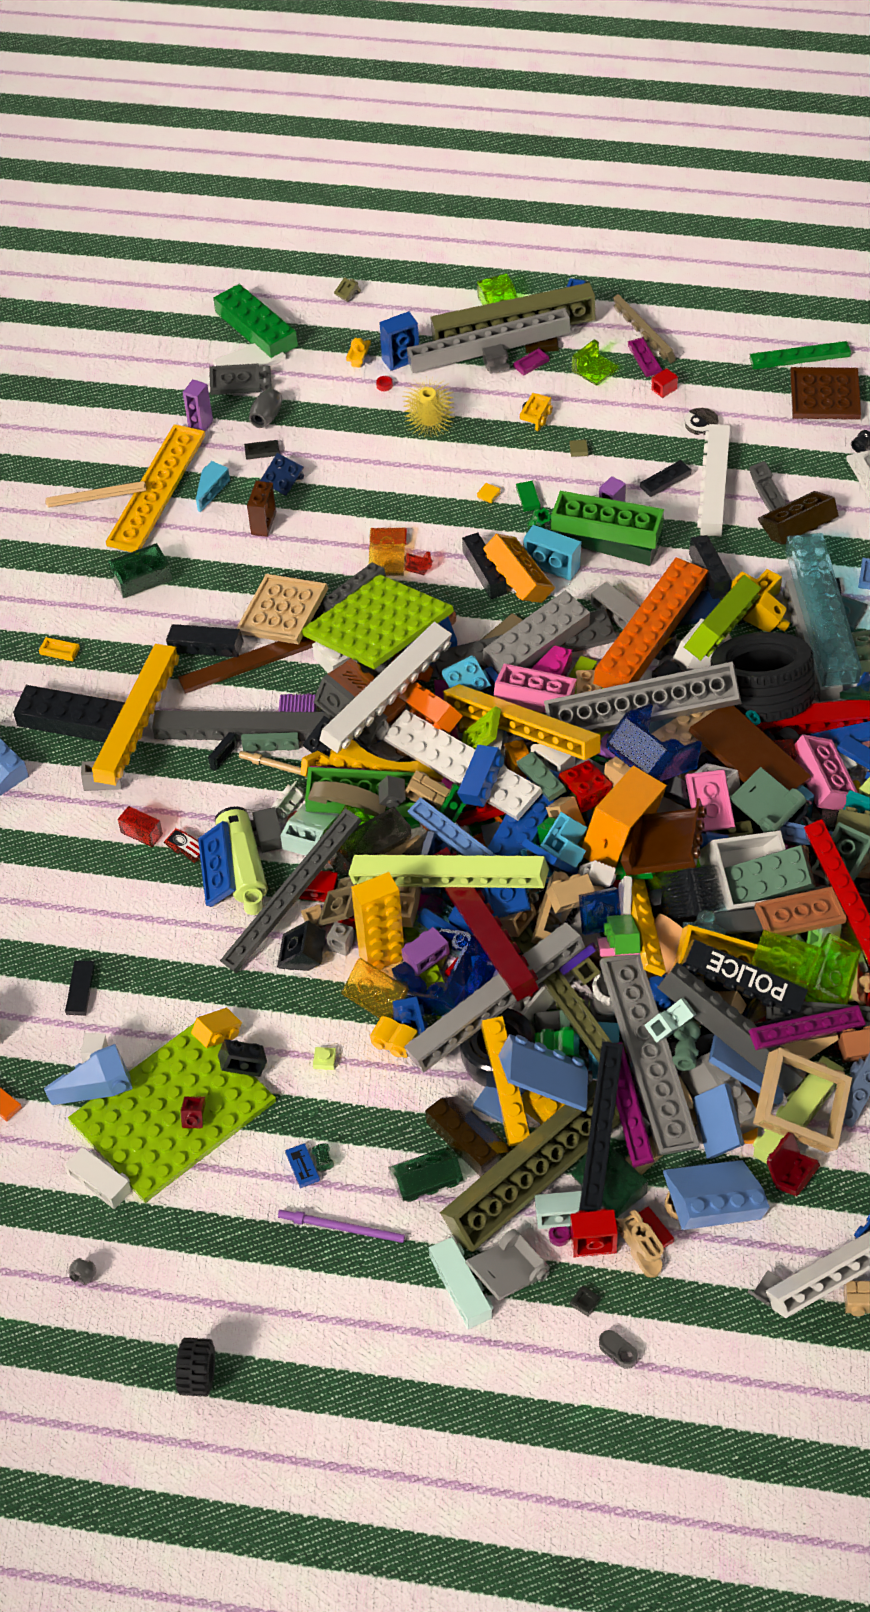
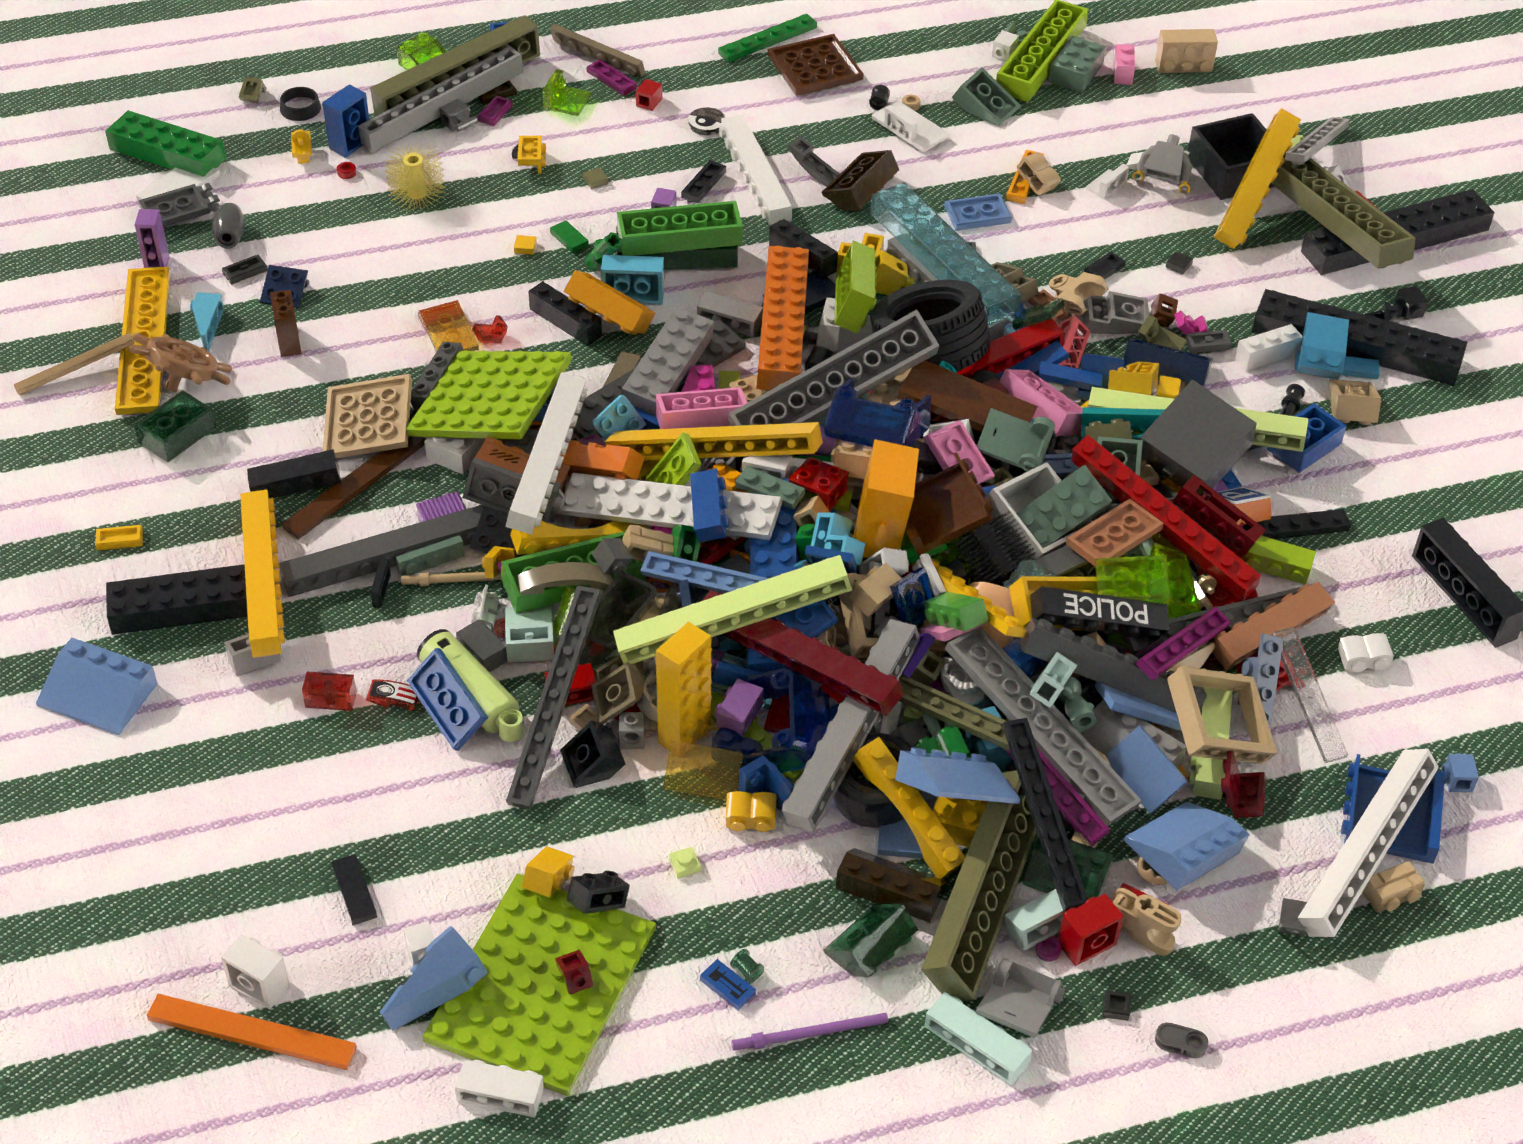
camera: 30 degrees left, 5 degrees down
none -> medium nougat piece [130,333,232,392]
none -> black tyre [280,87,321,121]

